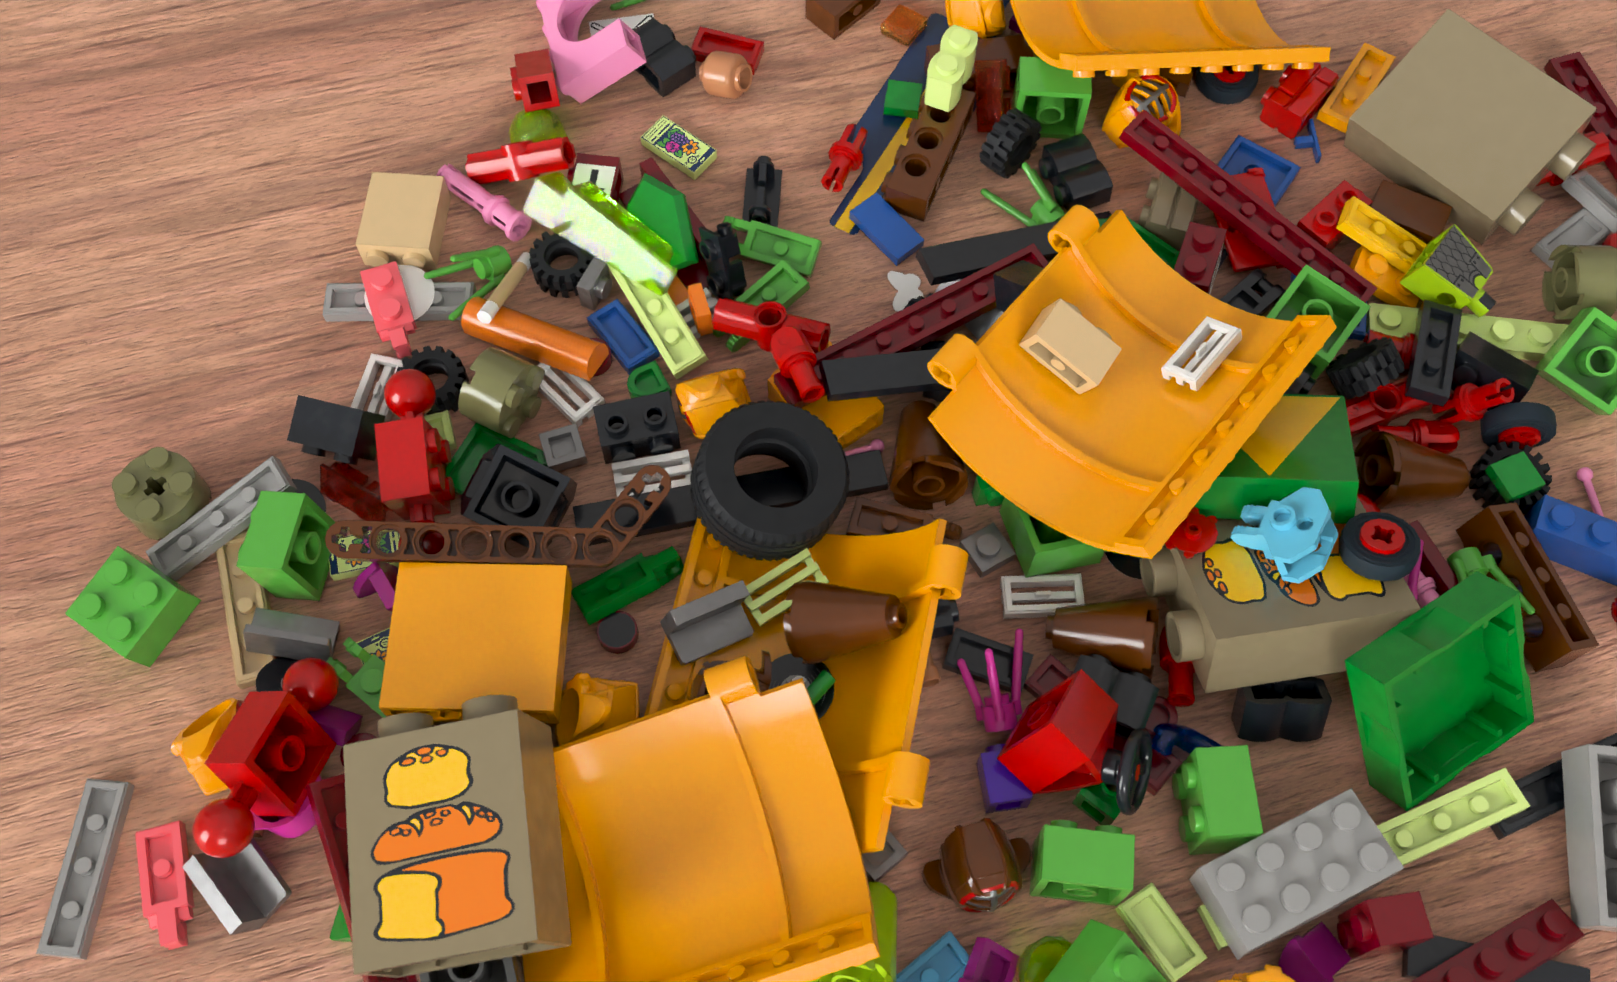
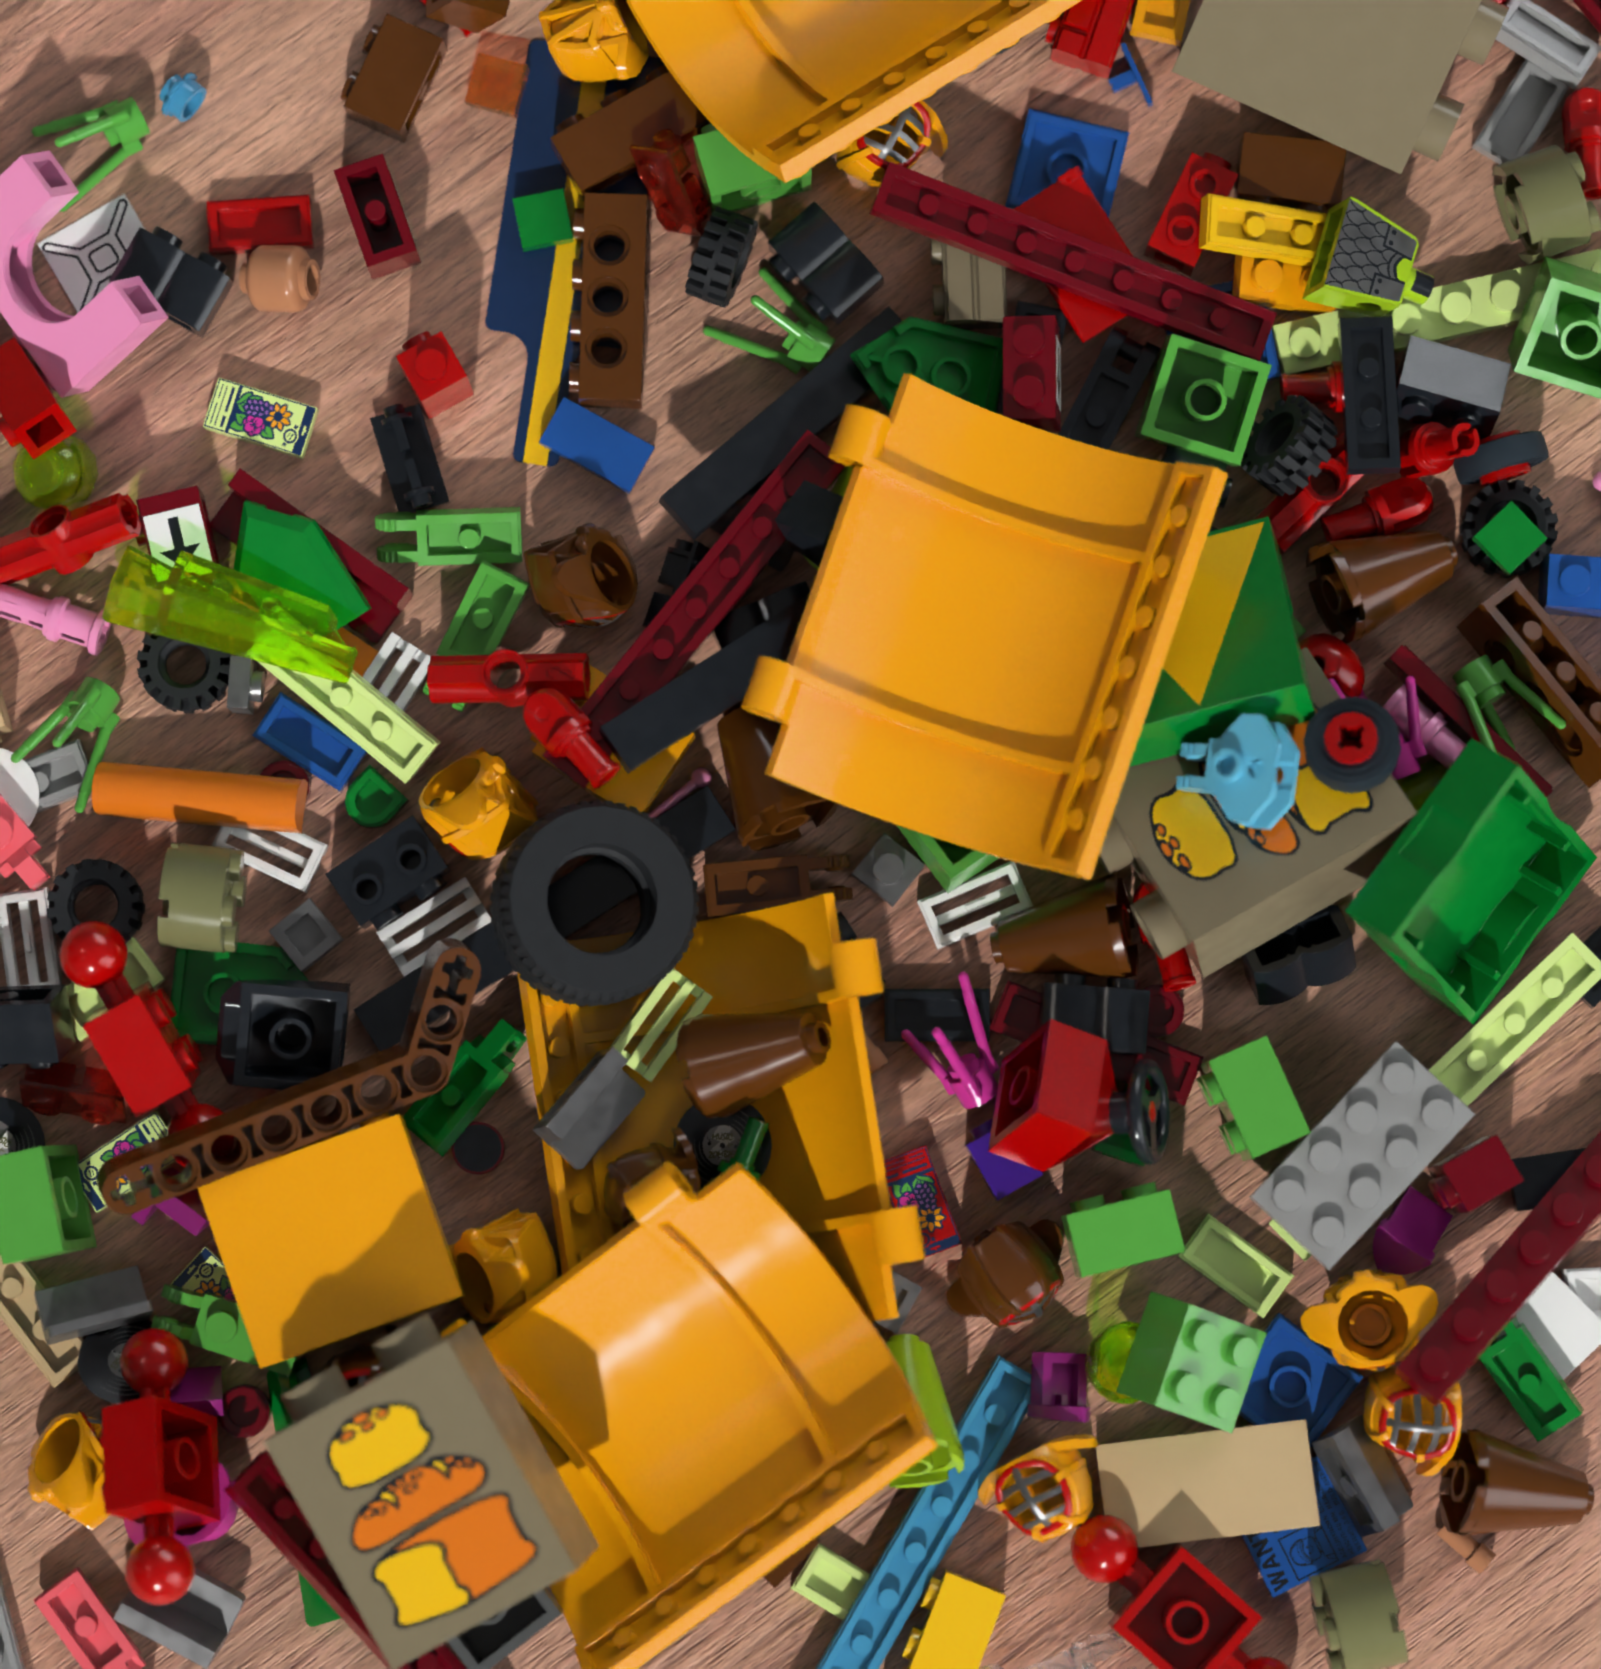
camera: 20 degrees left, 20 degrees up
tan bar [477,252,531,324] -> none
orange tile [687,283,713,336] -> none
black hinge [698,222,747,300] -> none
red arm [821,123,868,192] -> none
white sticker [888,271,924,312] -> none
yellowish green brick [924,25,978,112] -> none
tan brick [1019,298,1122,395] -> none
clear blue arm [1151,723,1222,756] -> none
white tile [1161,316,1242,392] -> none
red piece [1165,507,1218,559] -> none
none -> dark red brick [333,153,421,280]
none -> red brick [396,331,474,420]
none -> reddish brown piece [524,523,638,628]
none -> tile [883,1145,962,1262]

